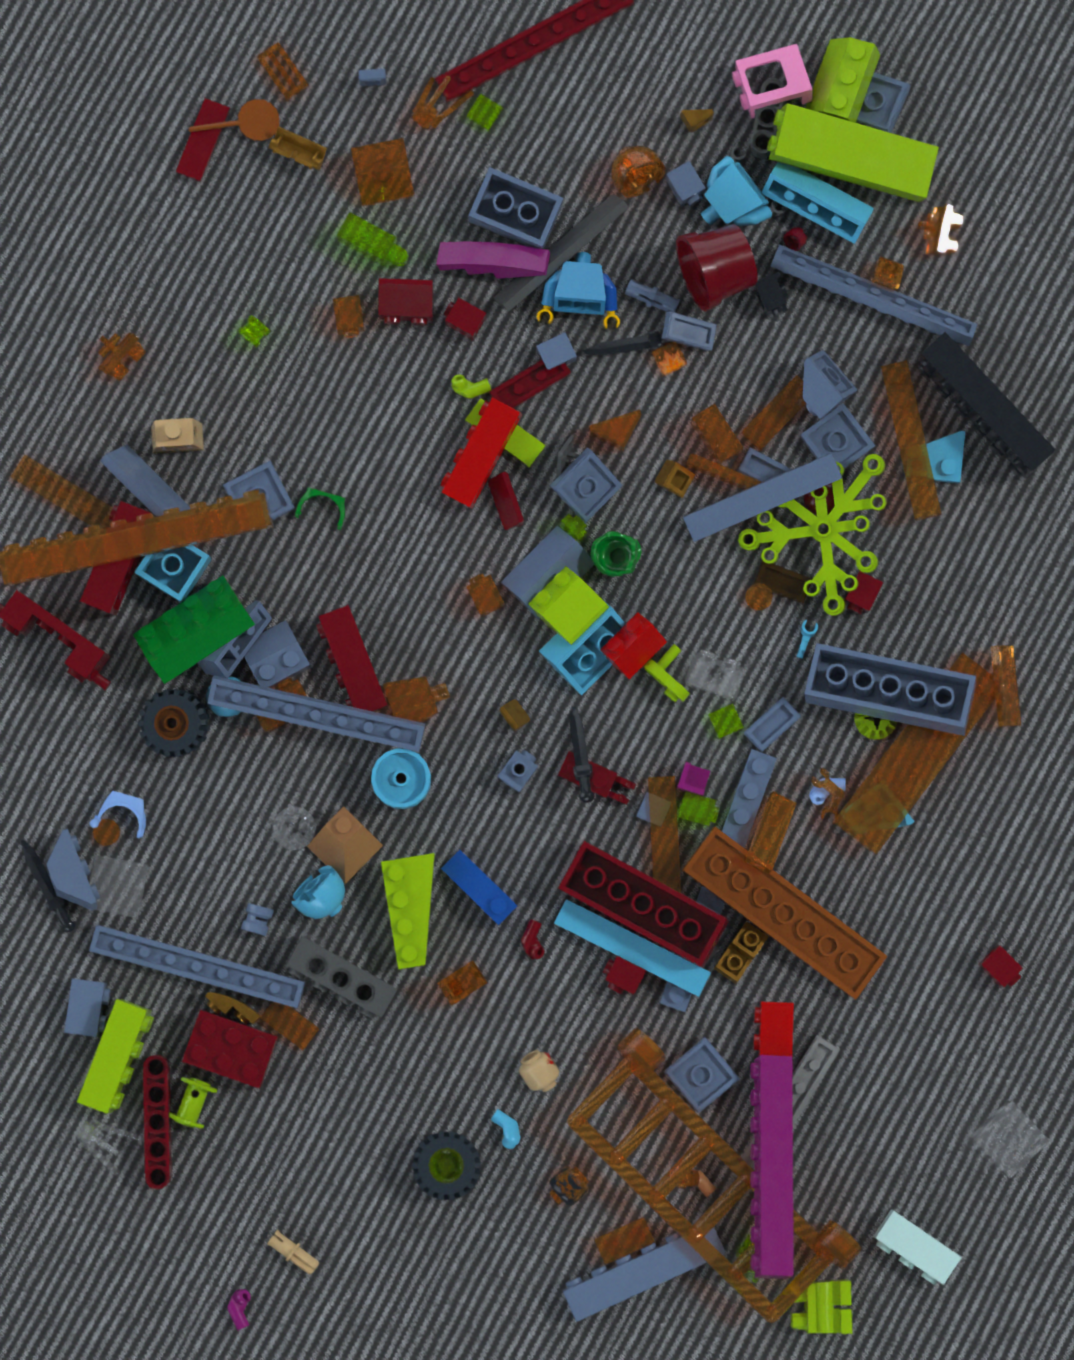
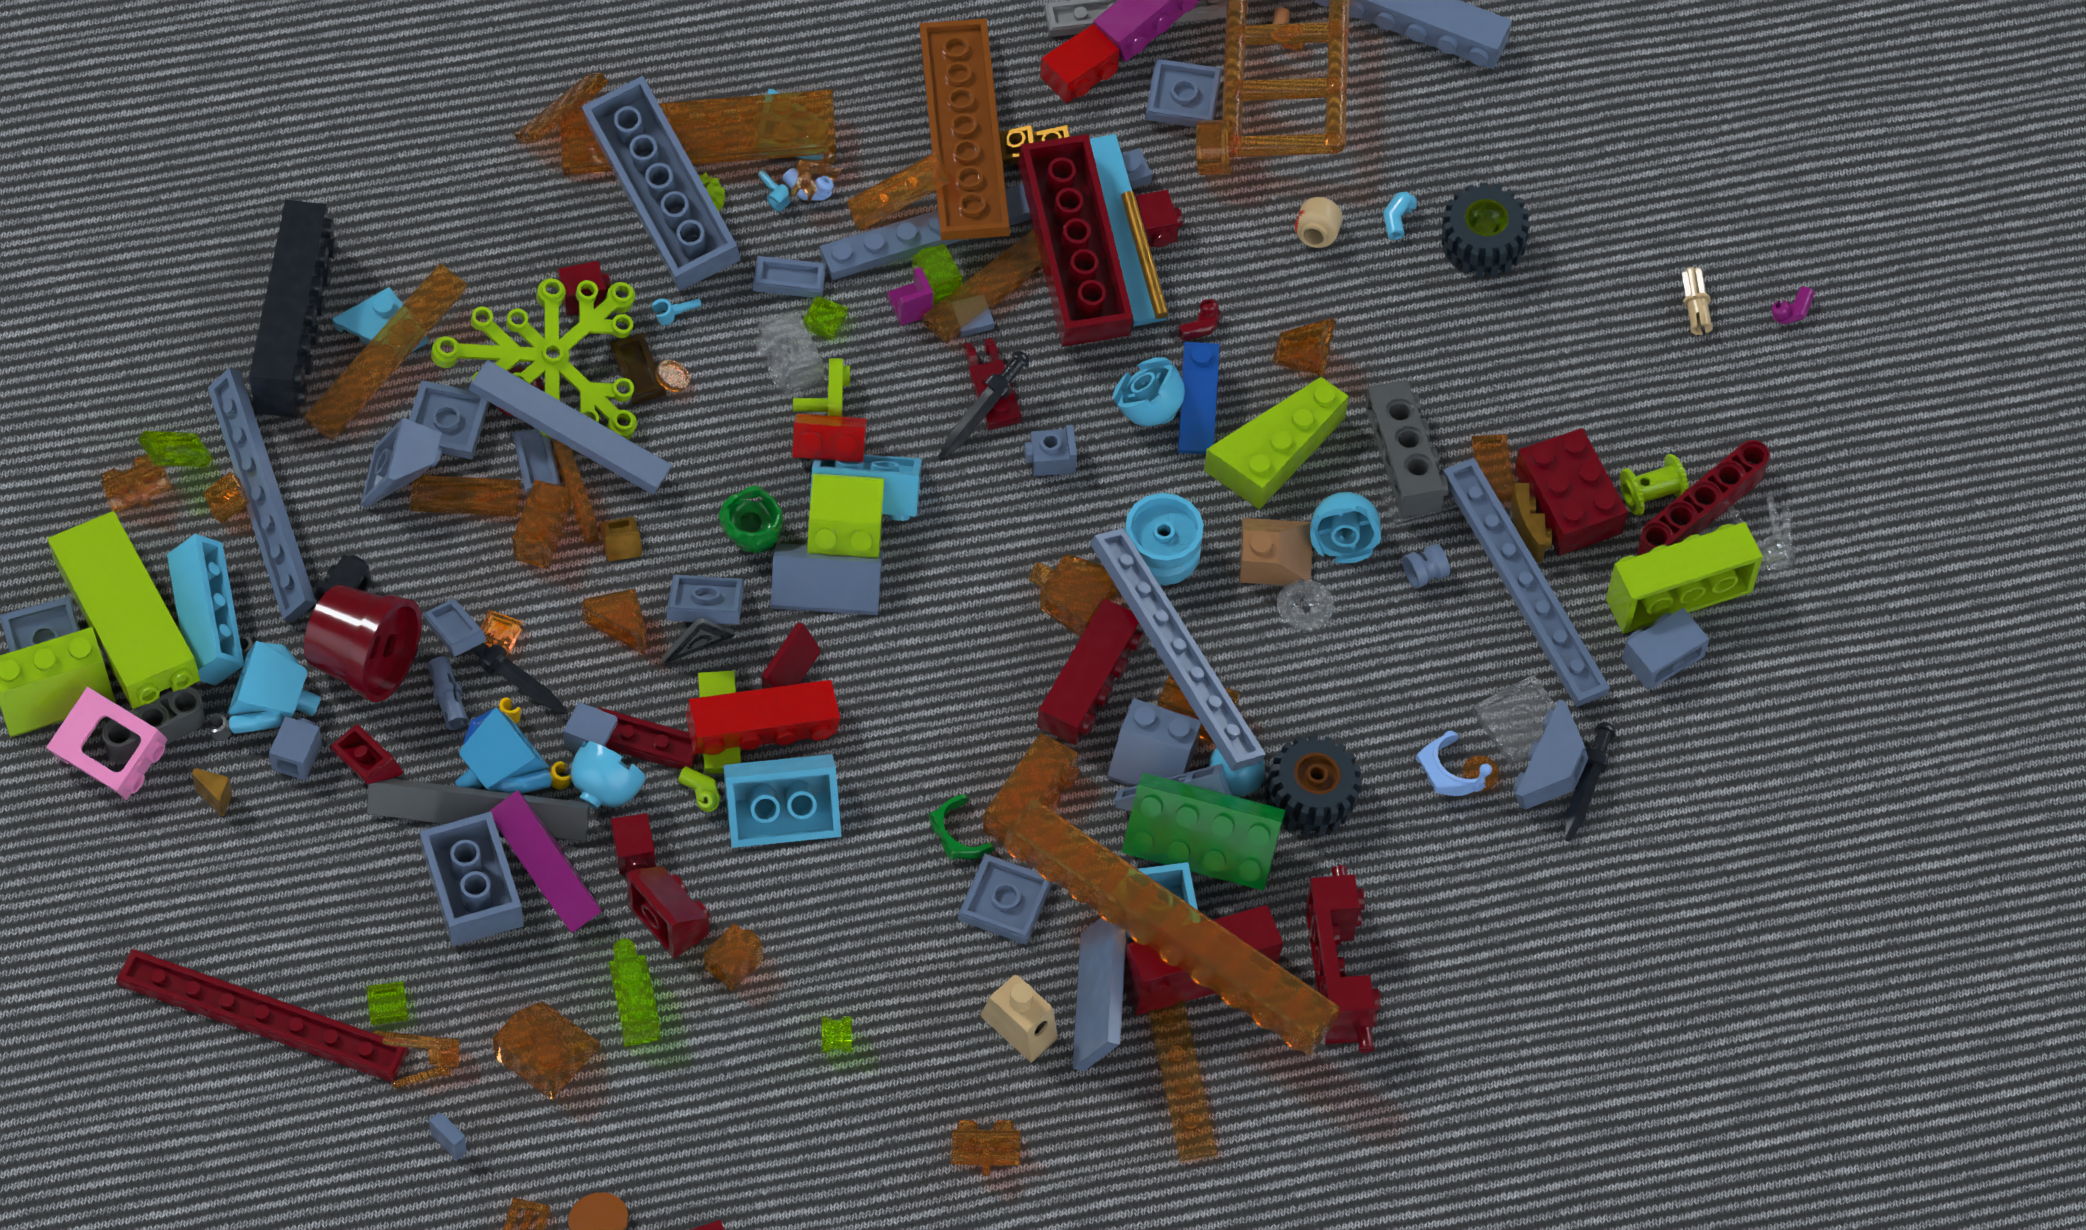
camera: 130 degrees left, 25 degrees down
pearl gold hinge [269,127,327,170] -> none
clear orange brick [466,573,505,618] -> none
pearl gold slope [499,699,530,731] -> none
head [549,1166,590,1206] -> none
clear neon green plate [561,514,588,543] -> none
clear orange plate [594,1217,655,1264] -> none
clear orange cylinder [611,145,666,198] -> none
dark red hinge [783,227,807,251] -> none
none -> clear neon green tile [138,431,213,467]
none -> dark red slope [330,724,404,784]
none -> medium azure cylinder [570,741,646,810]
none -> medium azure slope [723,754,842,848]
none -> medium azure hand [758,170,790,212]
none -> clear orange brick [982,732,1080,852]
none -> medium azure cylinder [1113,357,1185,426]
none -> pearl gold bar [1121,191,1169,319]

